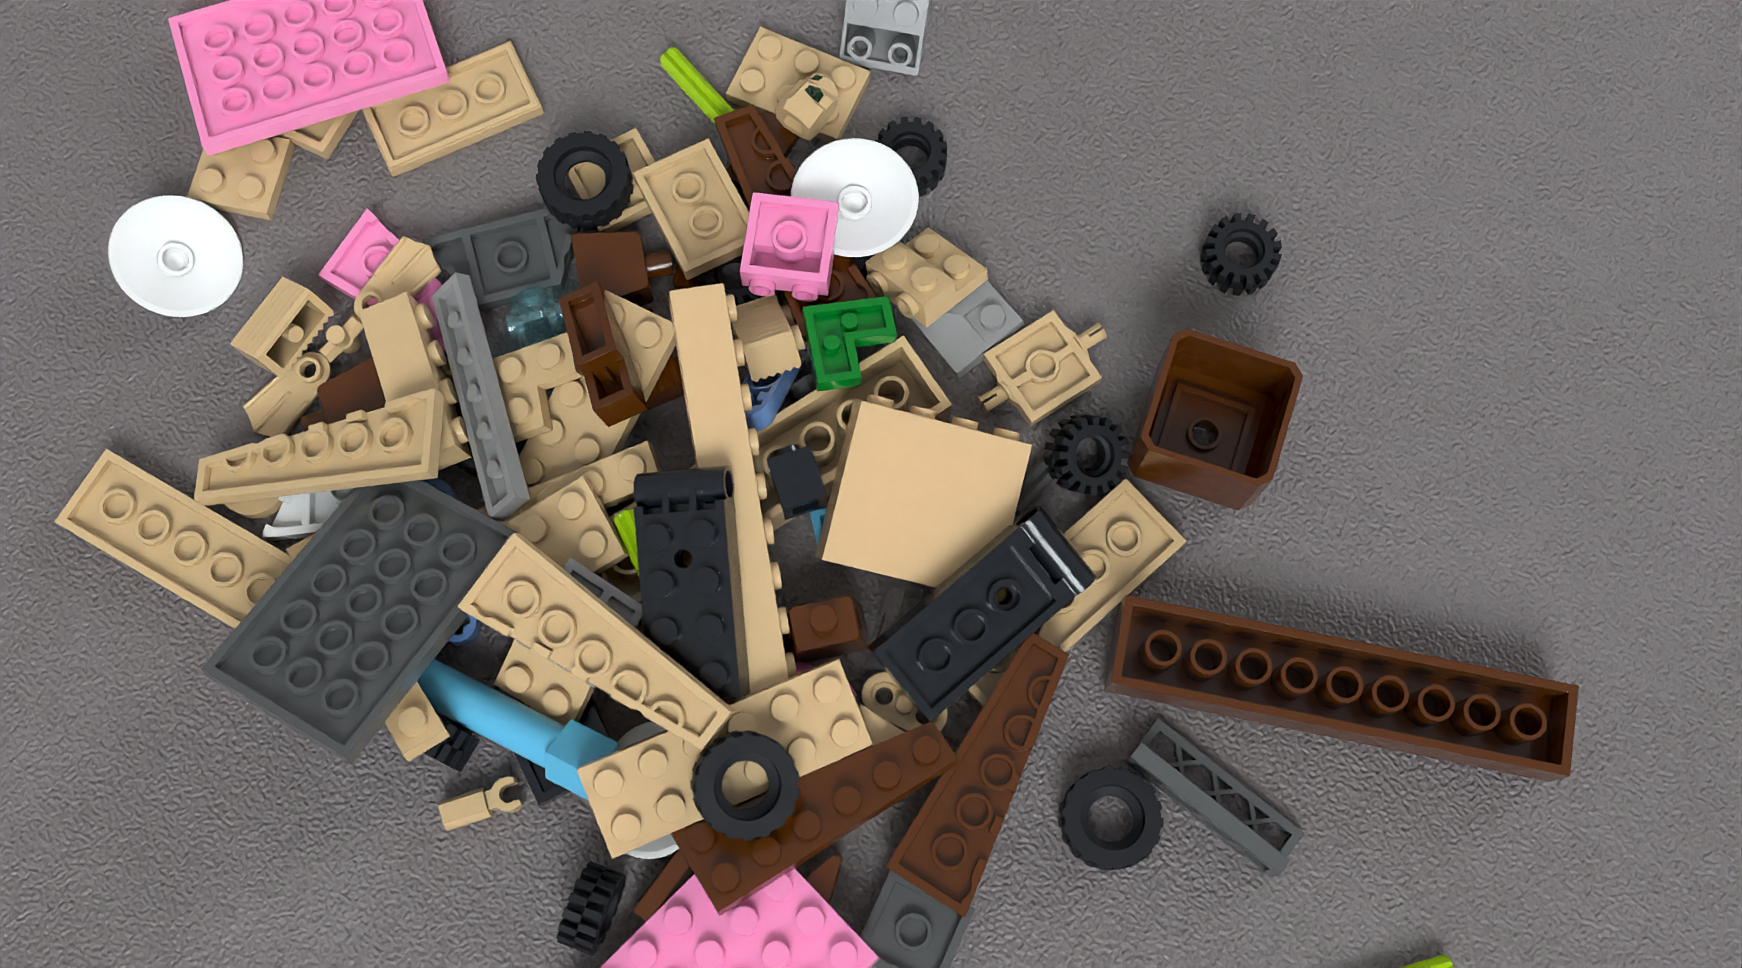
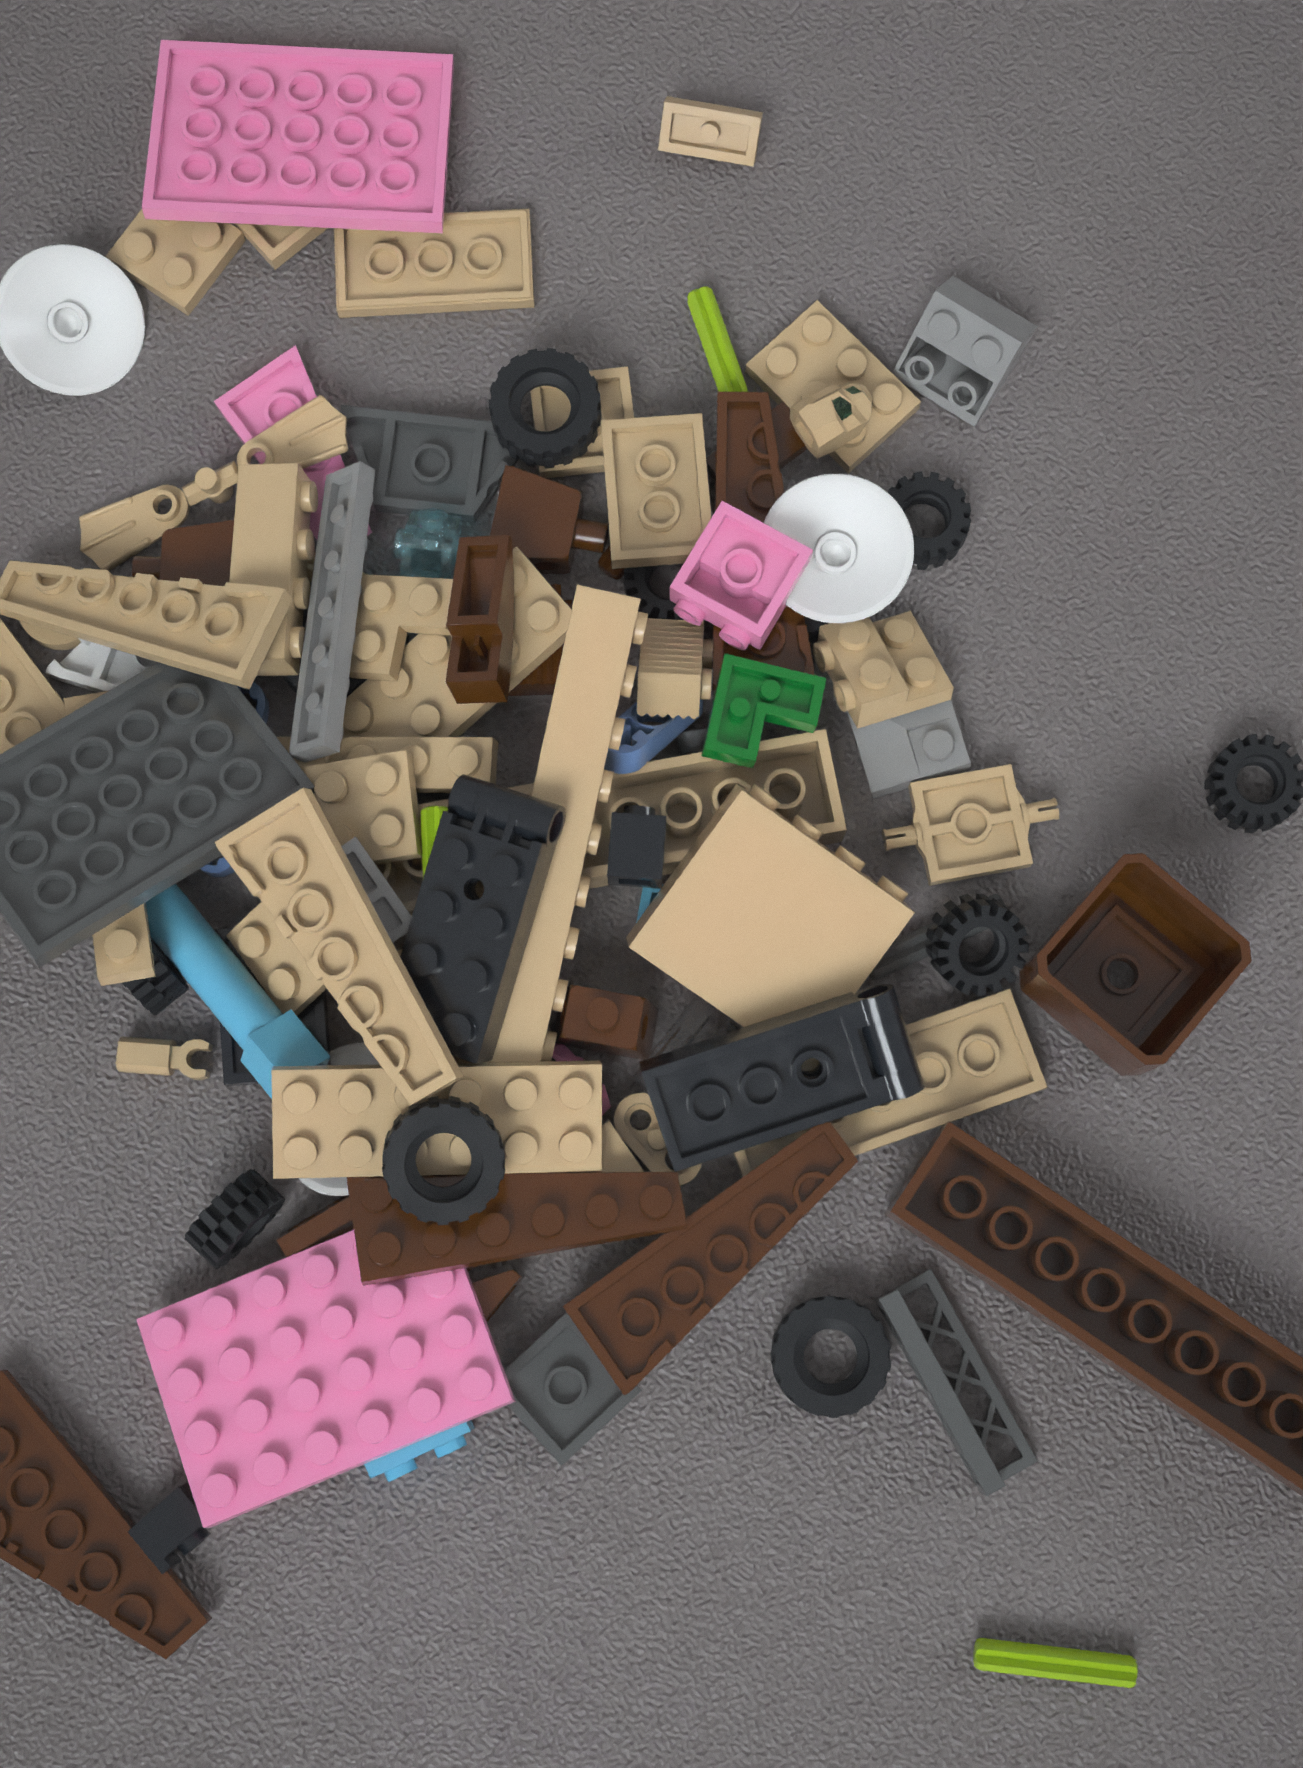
camera: 25 degrees right, 5 degrees up
tan brick [230,277,334,378] -> none

